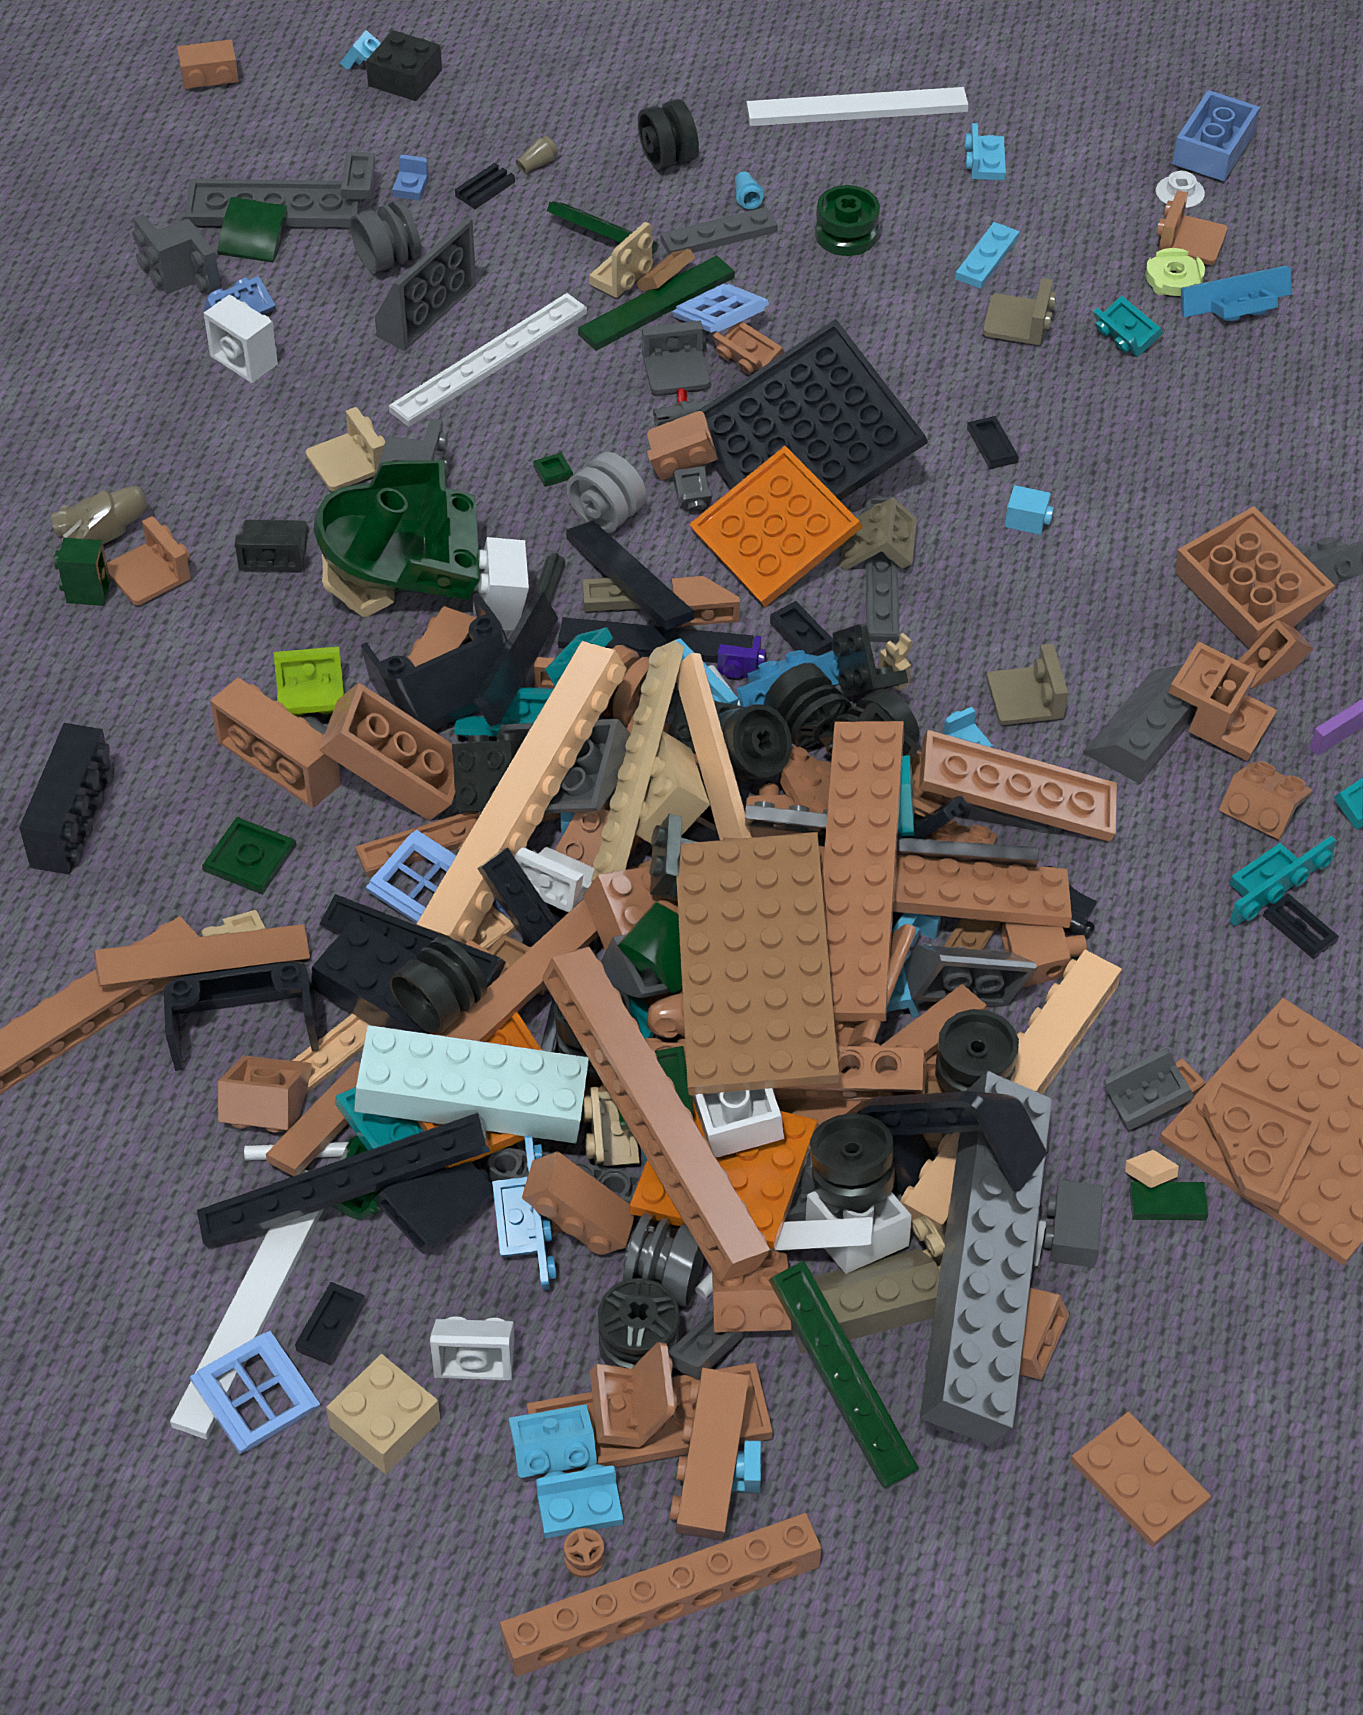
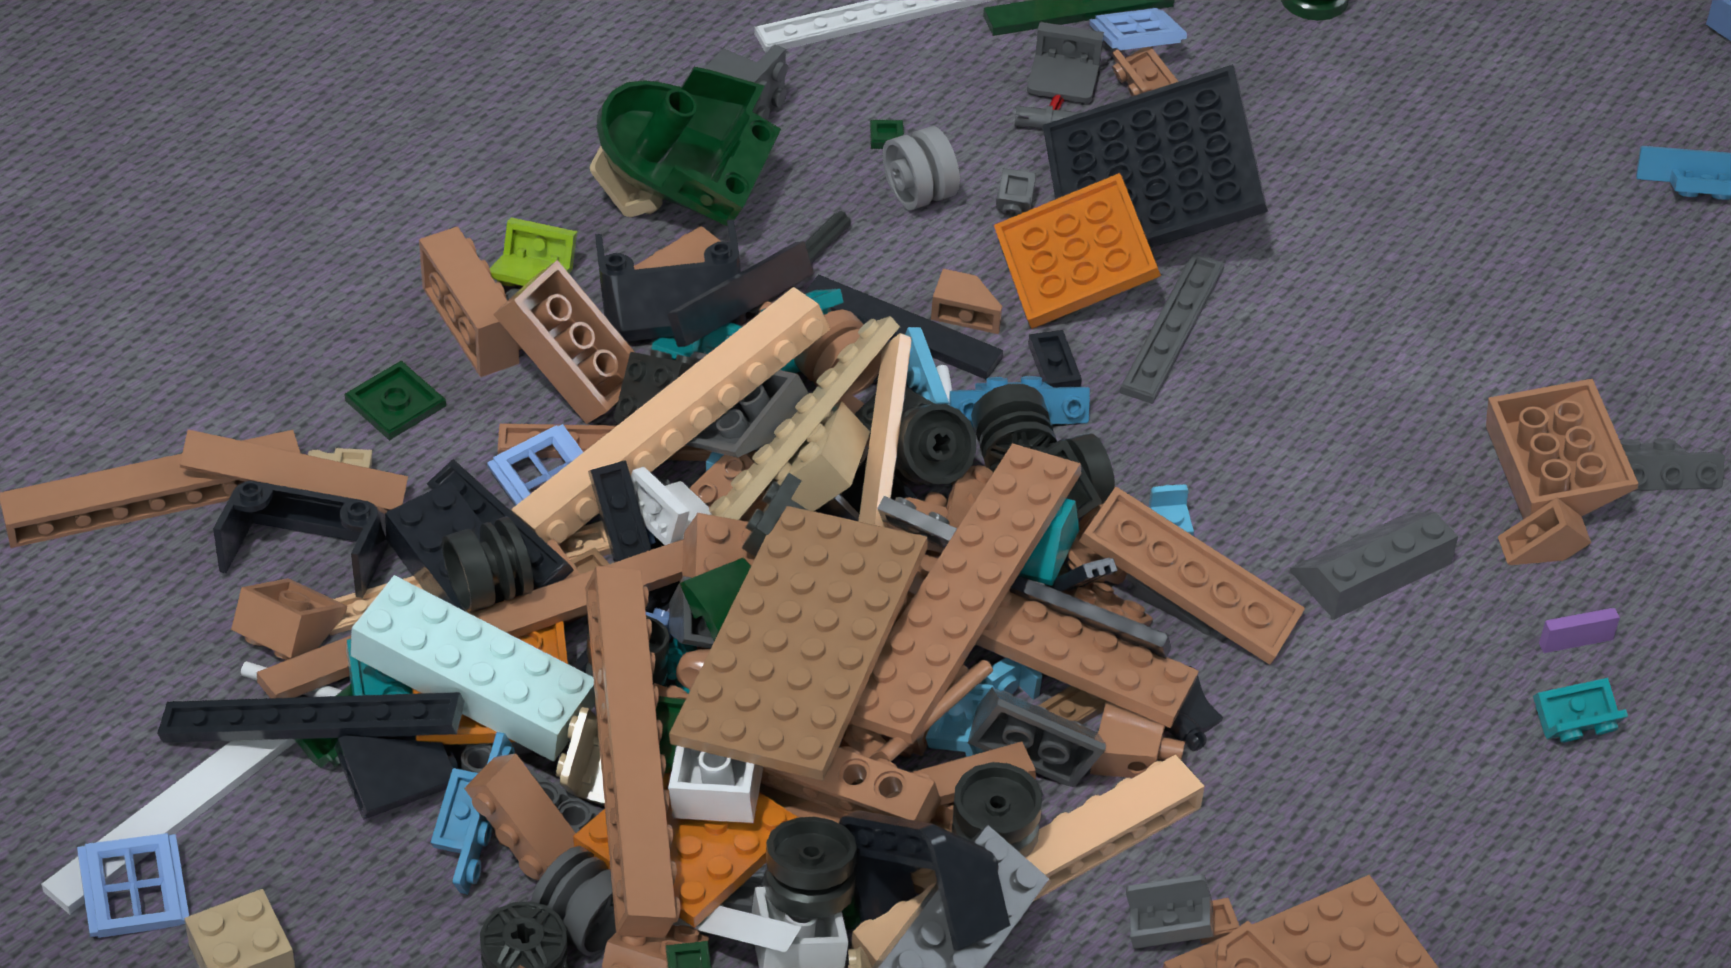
camera: 20 degrees right, 5 degrees down
black brick [19,723,115,875] -> none
dark tan animal [51,485,148,544] -> none
dark green brick [54,538,111,606] -> none
nougat bracket [107,516,191,605] -> none
pearl dark grey bracket [235,520,307,571] -> none
black plate [295,1282,366,1365] -> none
tan bracket [306,407,385,491] -> none
white slope [430,1317,514,1380] -> none
white brick [473,537,529,630] -> none
black tile [566,520,694,630] -> none
dark tan plate [582,578,642,612] -> none
nougat bracket [647,411,718,481] -> none
dark purple bracket [717,636,766,678] -> none
pearl dark grey bracket [832,623,909,697] -> none
dark tan bracket [840,497,917,570] -> none
tan plate [878,633,913,691] -> none
medium azure plate [955,222,1020,289] -> none
black tile [967,416,1019,469] -> none
dark tan bracket [983,278,1057,345] -> none
dark tan bracket [986,643,1068,725] -> none
medium azure brick [1005,485,1054,535] -> none
teal bracket [1092,295,1163,357] -> none
yellowish green plate [1145,248,1205,296] -> none
white piece [1156,171,1205,208] -> none
nougat bracket [1157,190,1228,265] -> none
nougat bracket [1168,641,1277,762] -> none
nougat bracket [1219,761,1312,840] -> none
teal bracket [1229,836,1337,926] -> none
black tile [1263,893,1339,960] -> none

